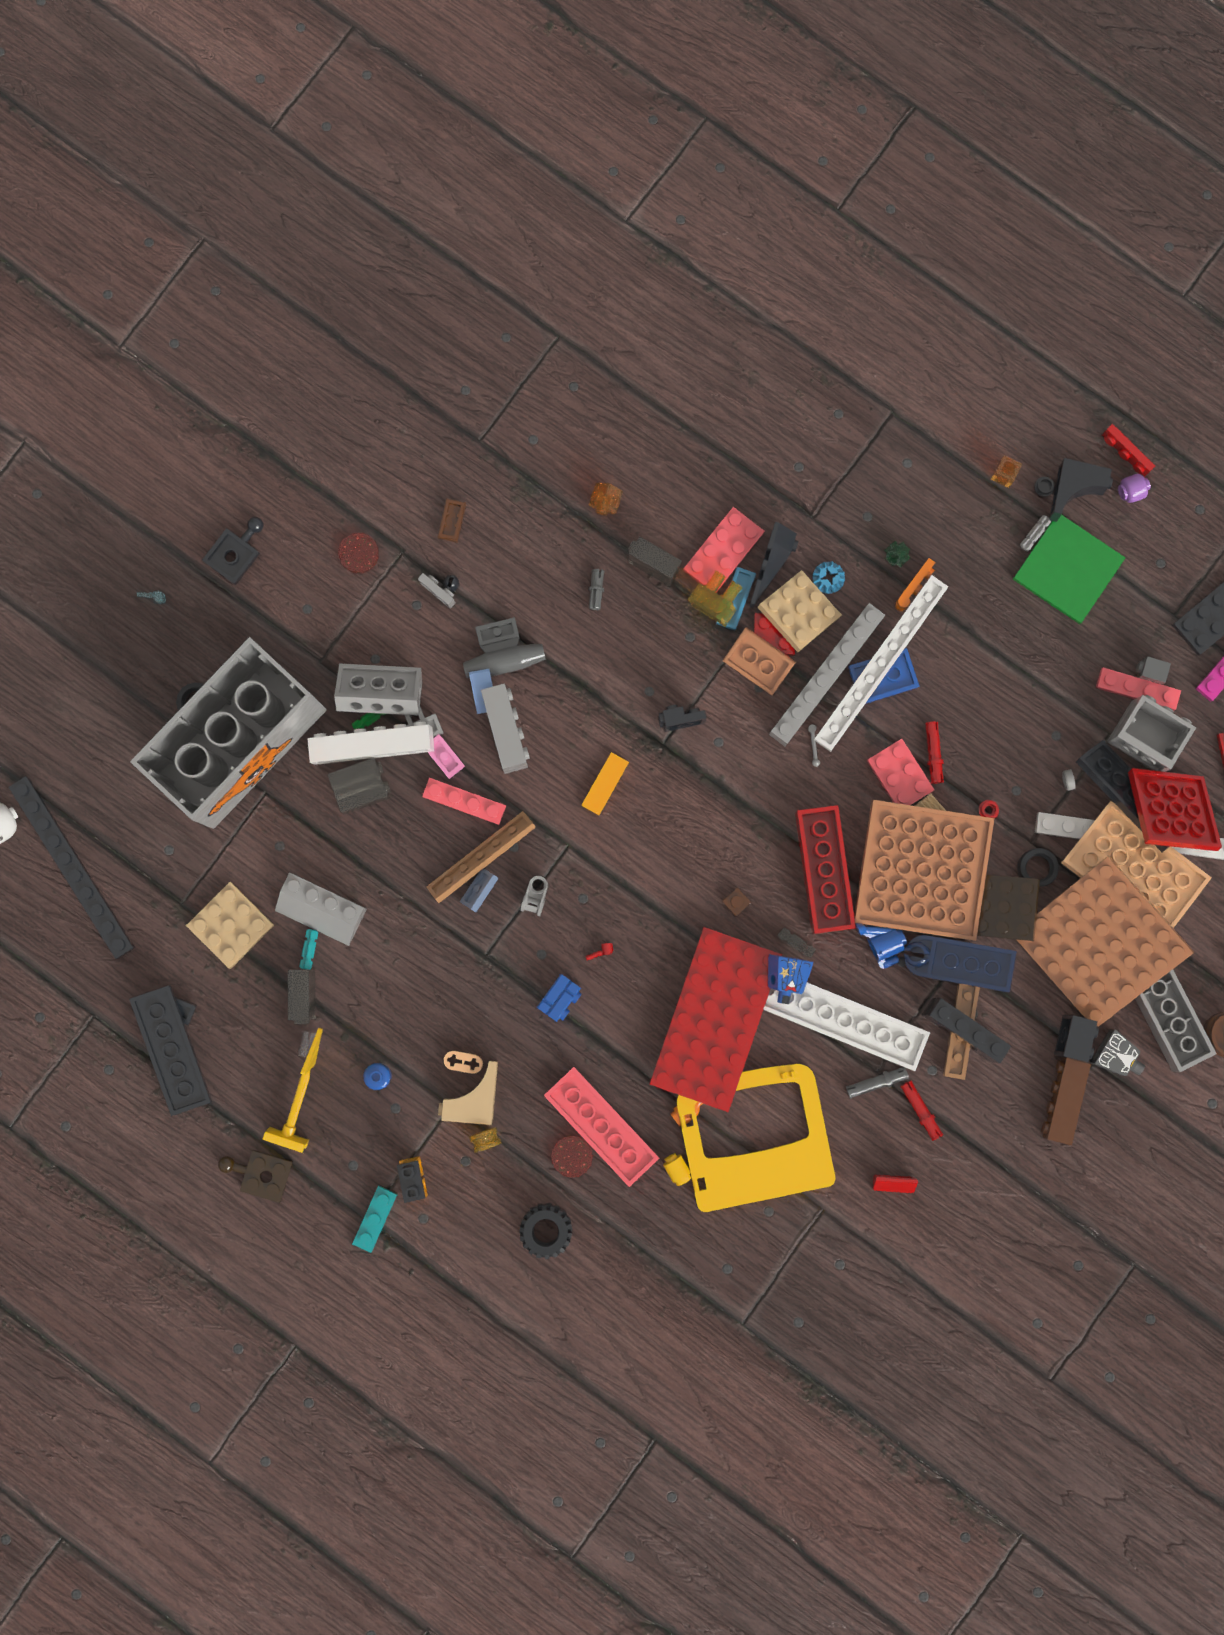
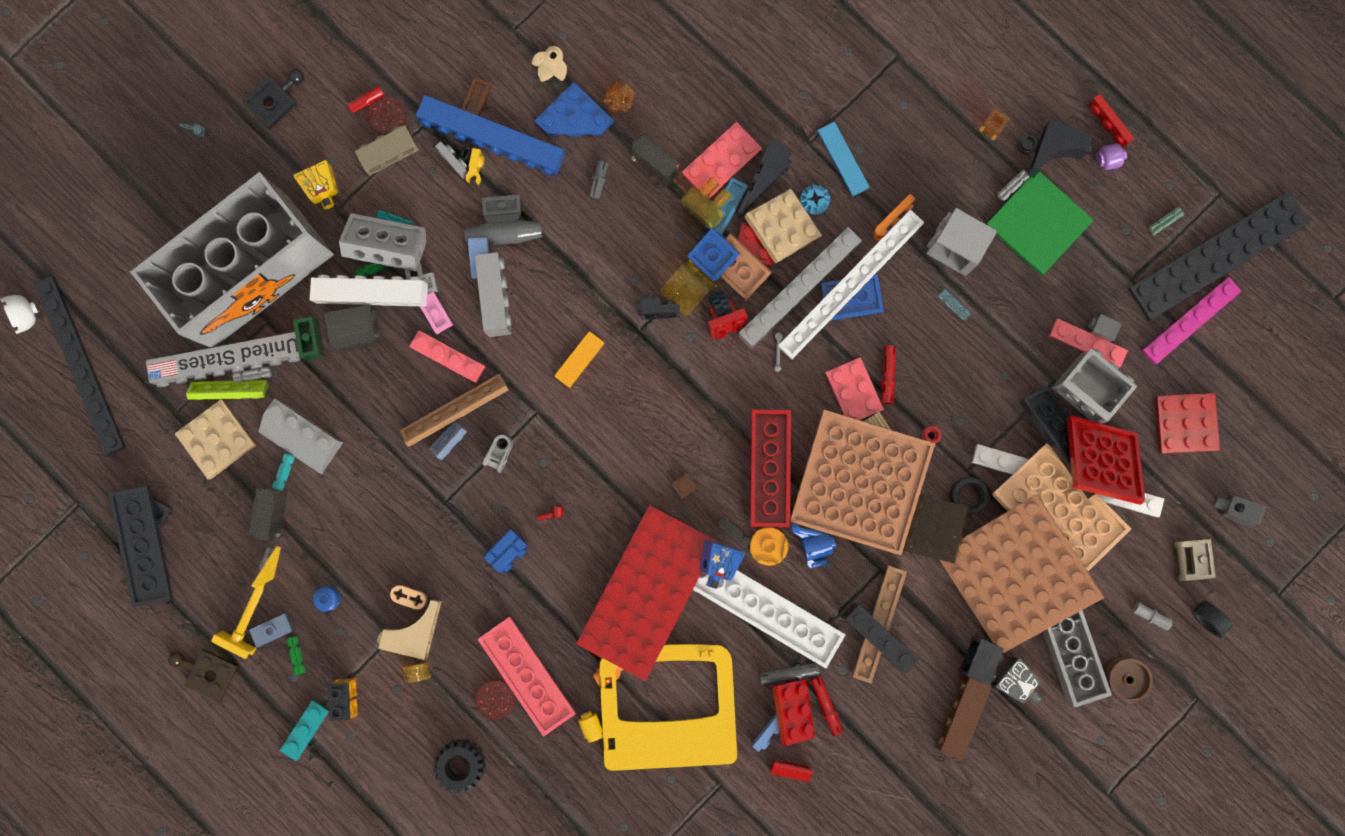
camera: 15 degrees right, 0 degrees up
clear green gear [884,541,911,567] -> none
dark blue plate [904,935,1017,993] -> none
light grey tile [1062,769,1075,791] -> none
none -> light grey brick [146,332,300,387]
none -> lime plate [186,380,269,400]
none -> light grey axle [233,367,272,383]
none -> sand blue plate [249,613,294,647]
none -> green axle [286,636,305,675]
none -> yellow torso [293,160,338,209]
none -> dark green brick [293,316,325,360]
none -> red axle [347,85,385,113]
none -> dark tan brick [355,125,419,176]
none -> teal axle [376,210,413,225]
none -> blue brick [416,95,565,175]
none -> yellow plate [466,148,485,185]
none -> tan plate [532,46,567,82]
none -> blue plate [534,82,614,136]
none -> clear yellow bracket [661,260,717,316]
none -> blue plate [687,228,741,282]
none -> red plate [708,290,747,339]
none -> light orange tile [750,527,788,566]
none -> medium blue plate [752,714,779,752]
none -> red plate [773,679,815,746]
none -> dark azure tile [817,122,869,197]
none -> light grey container [926,208,997,276]
none -> clear light blue axle [938,289,971,320]
none -> sand green axle [1148,207,1184,235]

